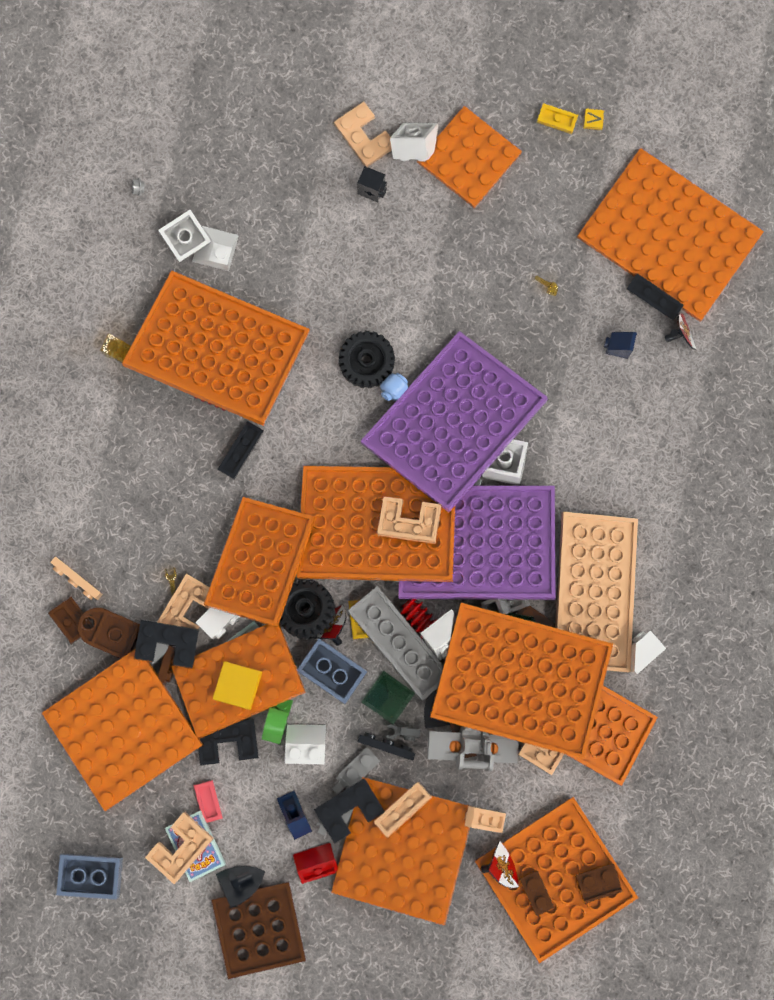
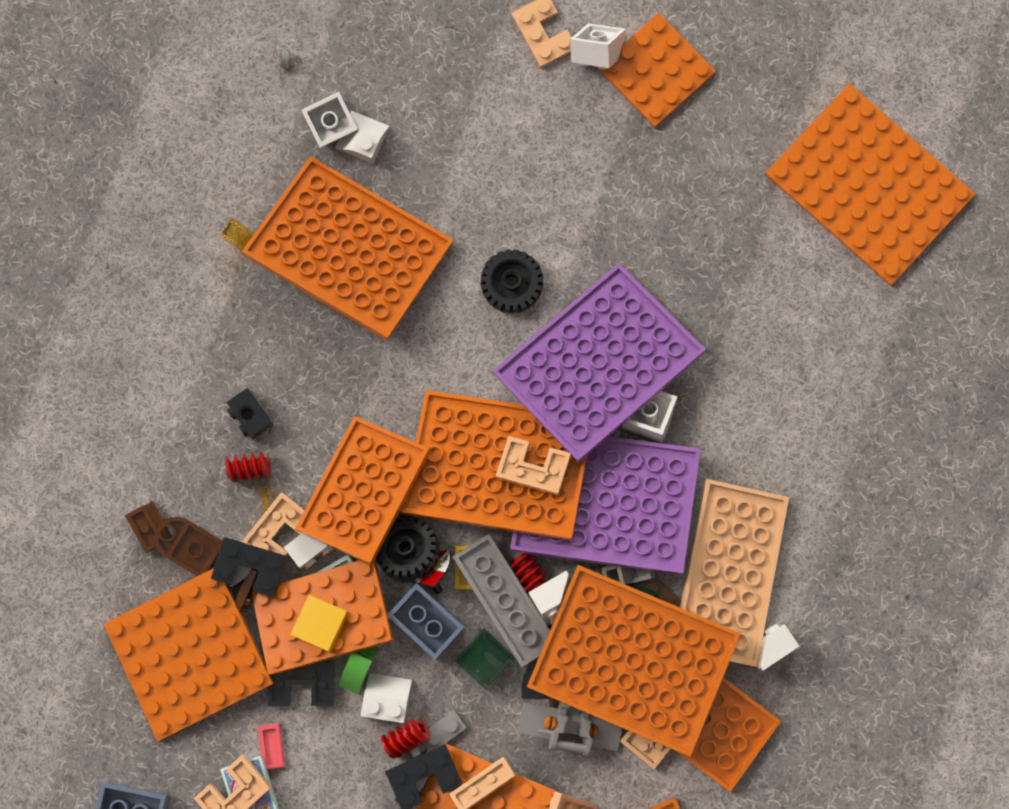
camera: 20 degrees right, 0 degrees up
light nougat plate [50,556,103,600] -> none
black plate [218,421,264,480] -> none
dark blue slope [277,790,312,840] -> none
black brick [357,166,387,202] -> none
black plate [358,732,416,761] -> none
light blue head [380,373,408,401] -> none
dark grey plate [386,724,421,741] -> none
clear yellow hand [535,276,558,296] -> none
yellow plate [537,103,578,134] -> none
yellow tile [584,109,604,130] -> none
dark blue slope [604,332,637,359] -> none
black plate [627,273,684,320] -> none
shield [665,313,696,350] -> none
none -> red piece [225,452,271,483]
none -> black brick [226,388,274,439]
none -> red piece [381,718,431,759]

